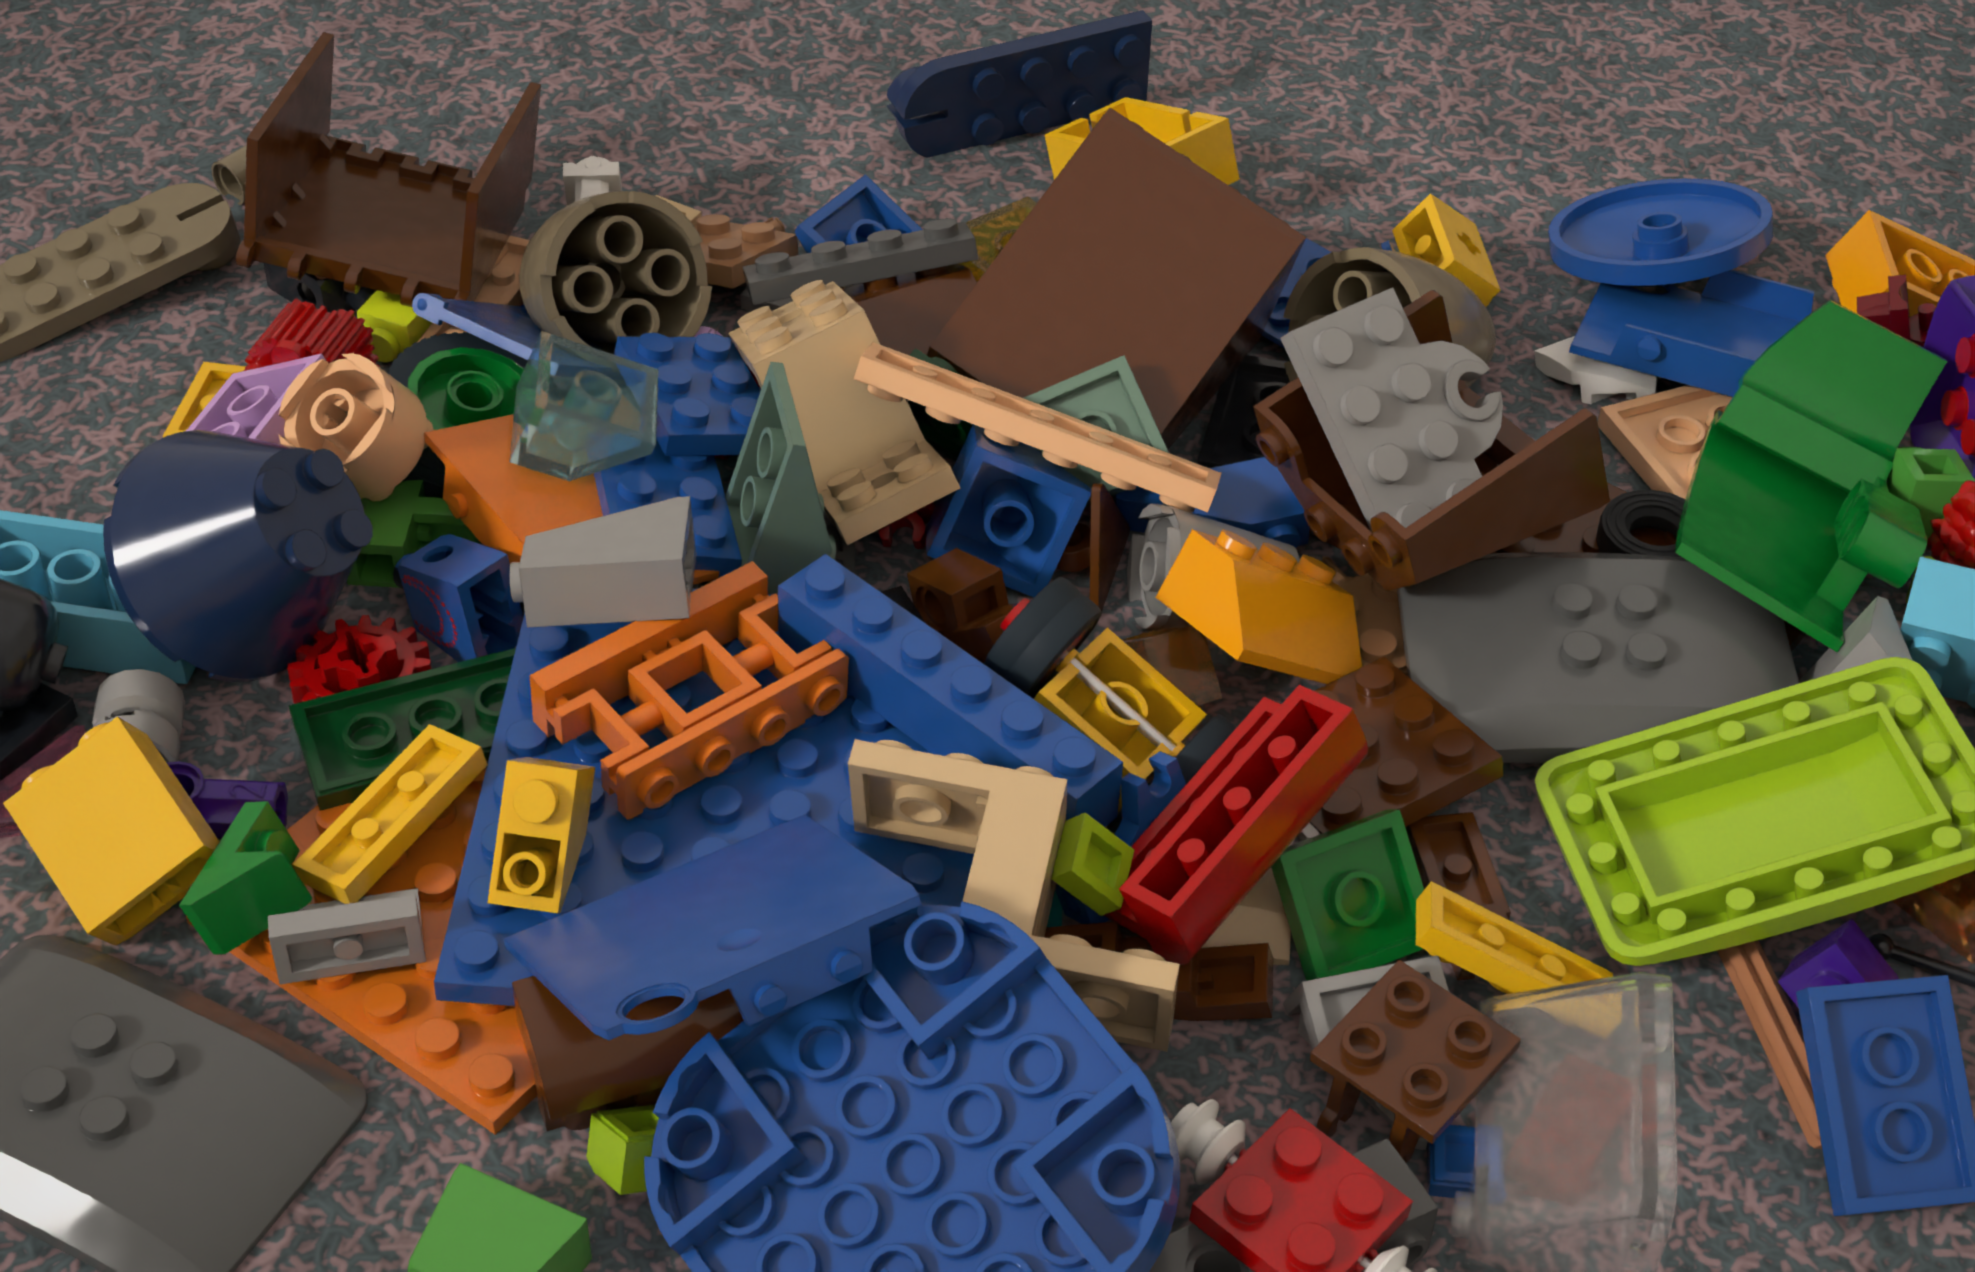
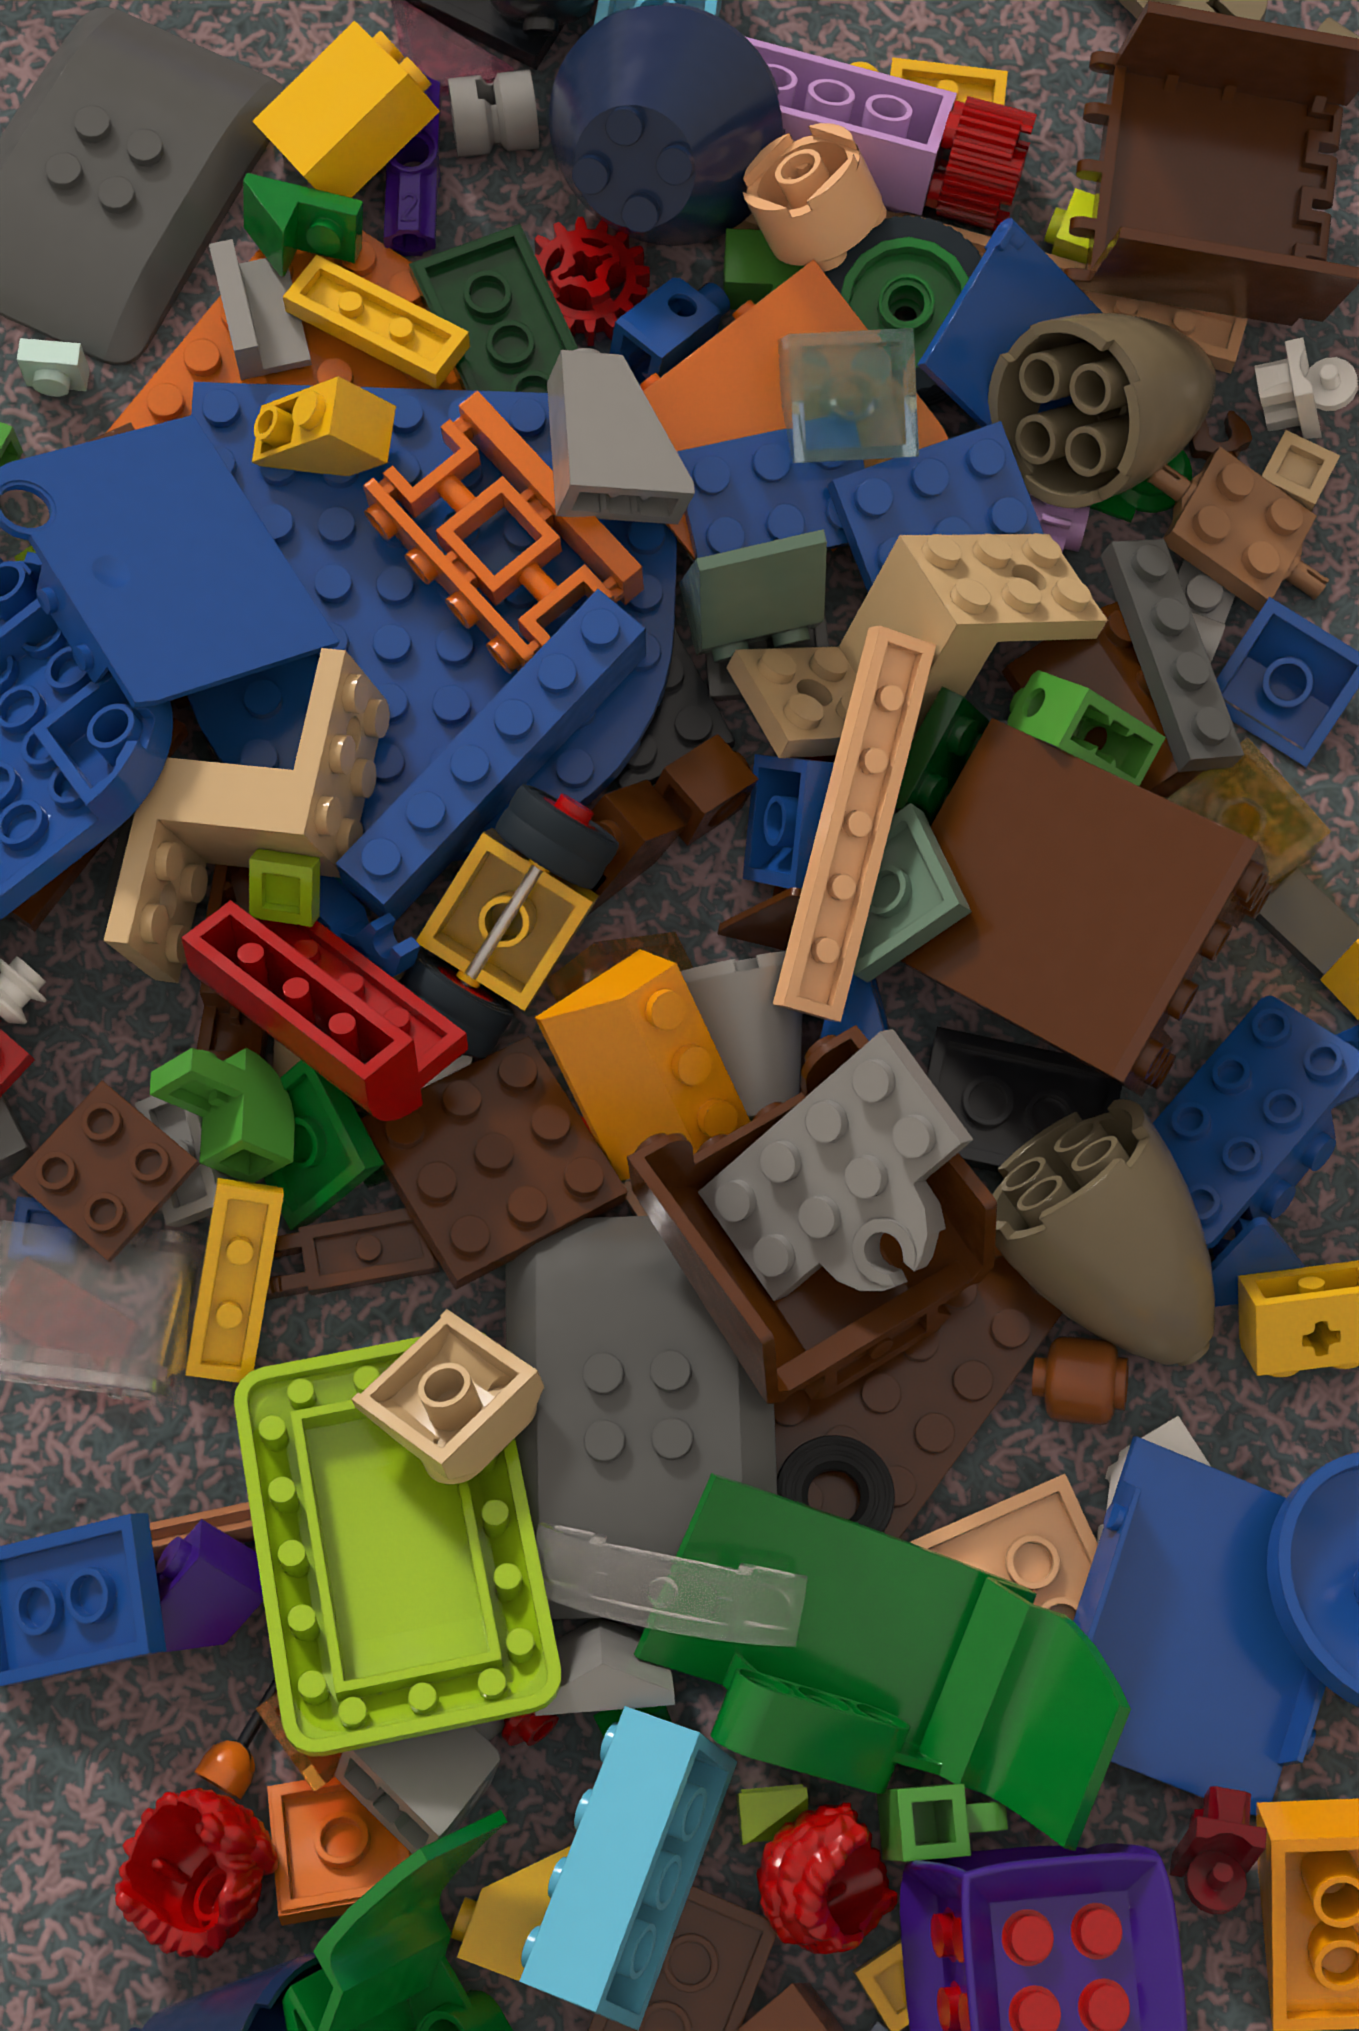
camera: 85 degrees right, 30 degrees up
none -> light aqua plate [17,338,90,397]
none -> bright green brick [149,1047,295,1183]
none -> tan slope [351,1309,544,1484]
none -> clear slope [536,1522,808,1647]
none -> bright green torso [1007,670,1166,786]
none -> dark orange head [1032,1336,1129,1425]

